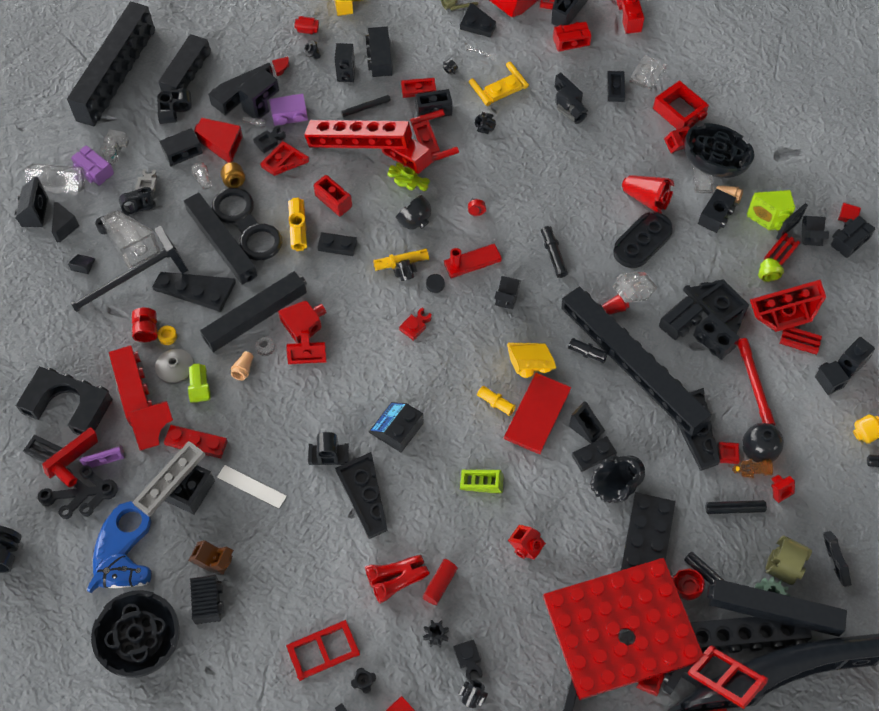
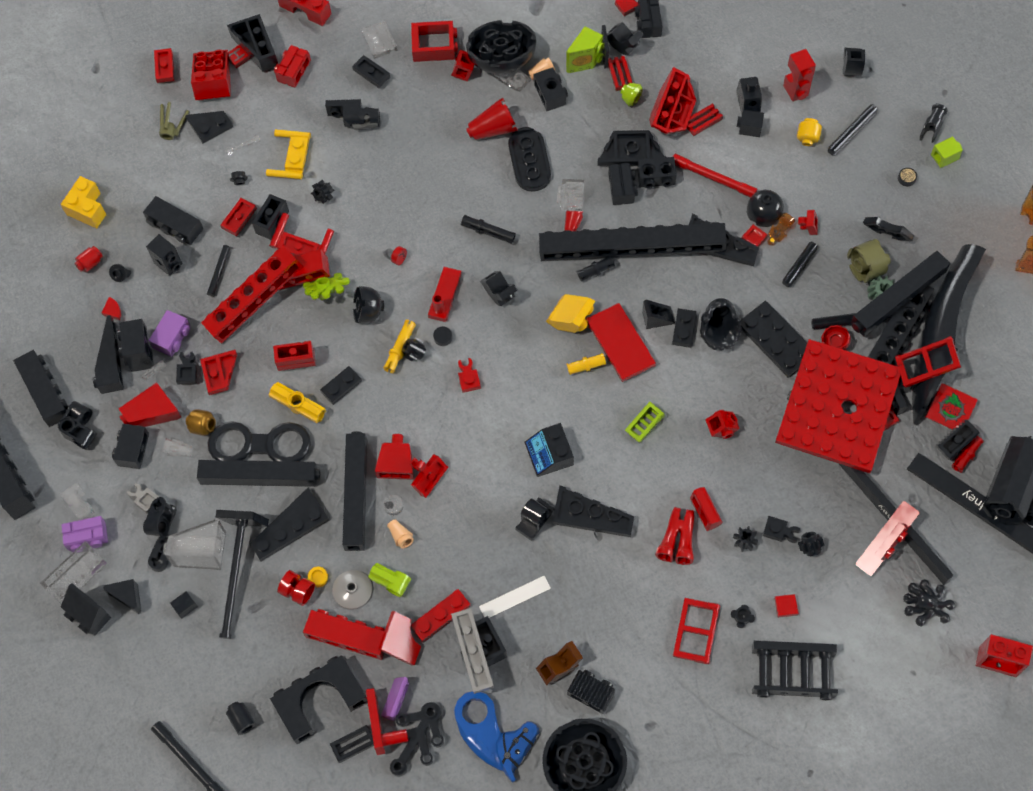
camera: 50 degrees left, 5 degrees up
none -> black brick [226,701,256,735]

